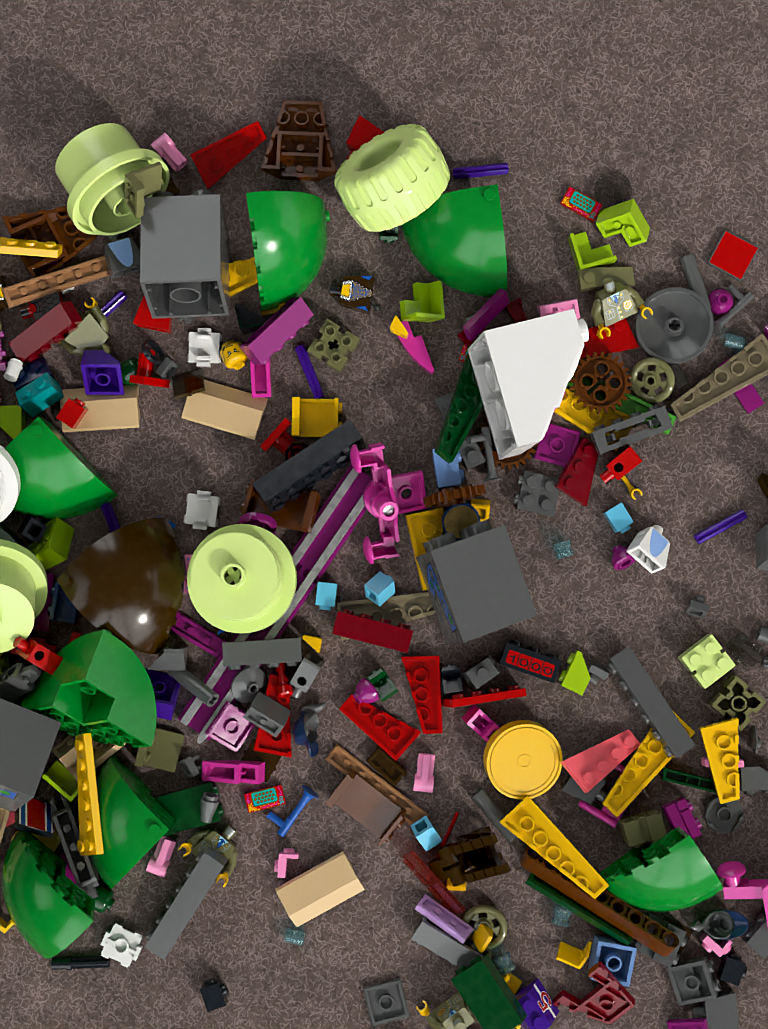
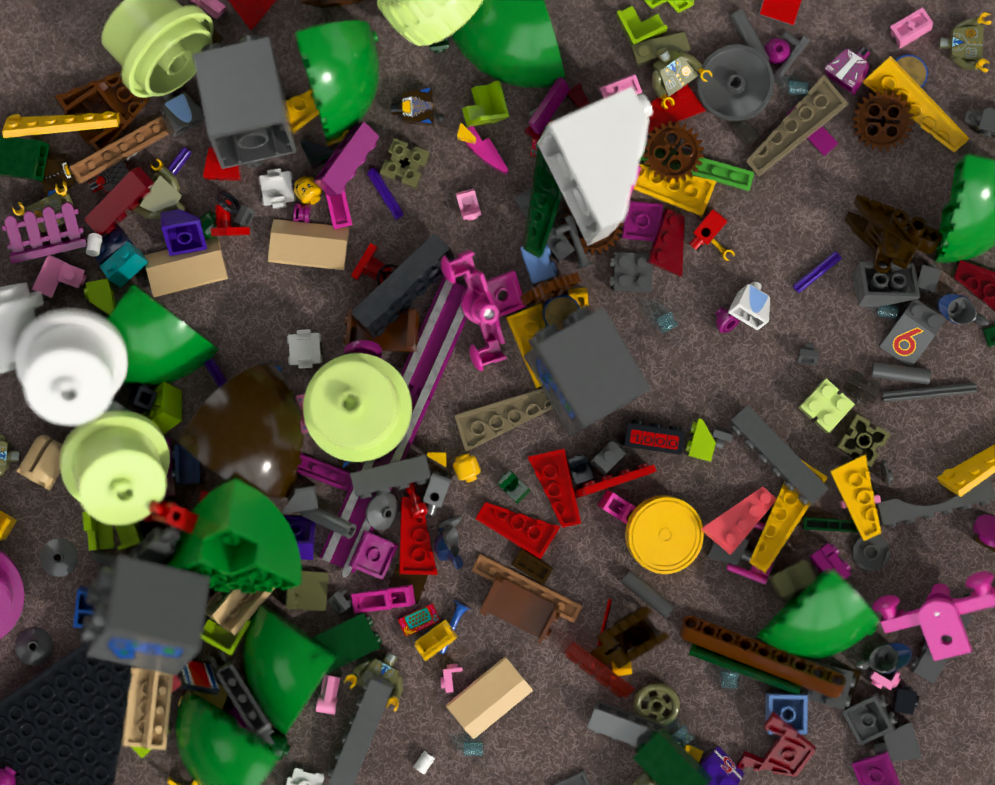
camera: 15 degrees left, 0 degrees up
red brick [56,398,88,428] -> none
yellow wing [75,733,104,856] -> none
olive bracket [125,162,162,218] -> none
dark brown piece [172,368,206,400] -> none
dark grey cone [200,792,220,823] -> none
dark grey panel [243,692,291,737] -> none
yellow panel [292,397,342,437] -> none
medium azure brick [315,582,338,610] -> none
dark red brick [332,608,413,653] -> none
magenta brick [353,678,379,704] -> none
medium azure brick [364,571,395,607] -> none
medium azure brick [410,815,442,852] -> none
bright pink piece [413,753,435,793] -> none
lavender tile [415,894,474,944] -> none
yellow slope [472,924,493,953] -> none
yellow wing [500,796,609,899] -> none
yellow bracket [556,941,592,969] -> none
dark grey brick [590,405,673,455] -> none
medium azure brick [603,502,634,534] -> none
olive plate [630,357,675,403] -> none
none -> magenta wheel [293,203,311,223]
none -> white piece [413,750,435,774]
none -> yellow hinge [415,620,458,661]
none -> yellow head [453,453,481,483]
none -> bright pink bracket [456,188,482,220]

